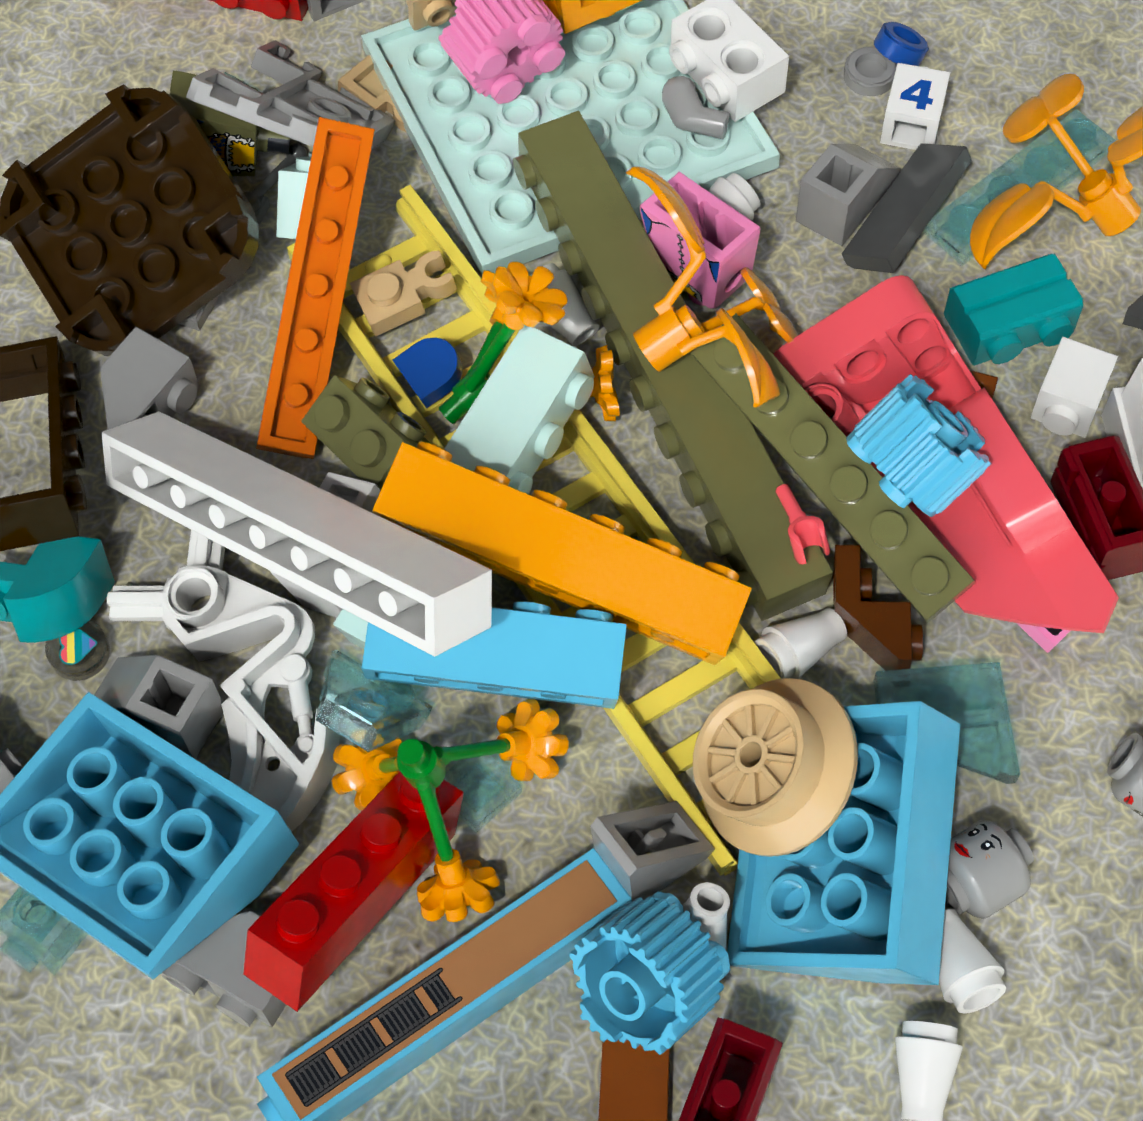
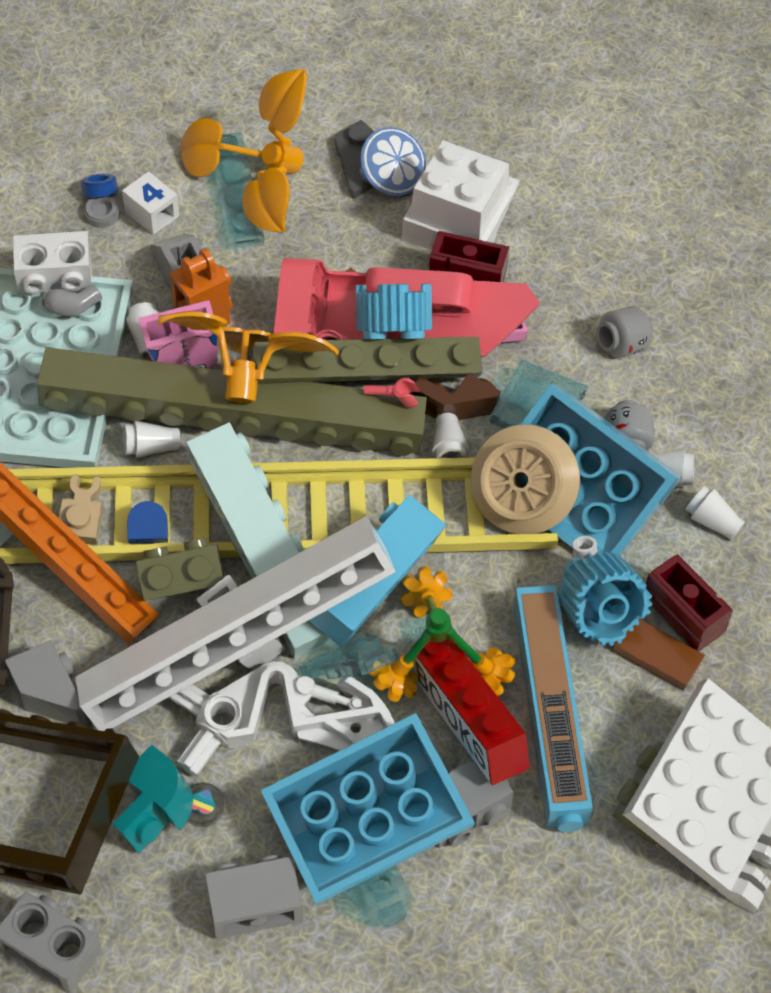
camera: 65 degrees left, 5 degrees down
light grey slope [94,655,223,759] -> none
light orange brick [372,441,752,665] -> none
light orange plant [439,262,620,424] -> none
light grey slope [590,801,715,902] -> none
dark grey tile [842,143,972,273] -> none
teal brick [944,253,1083,366] -> none
white brick [1031,336,1118,438] -> none
none -> orange brick [170,248,233,325]

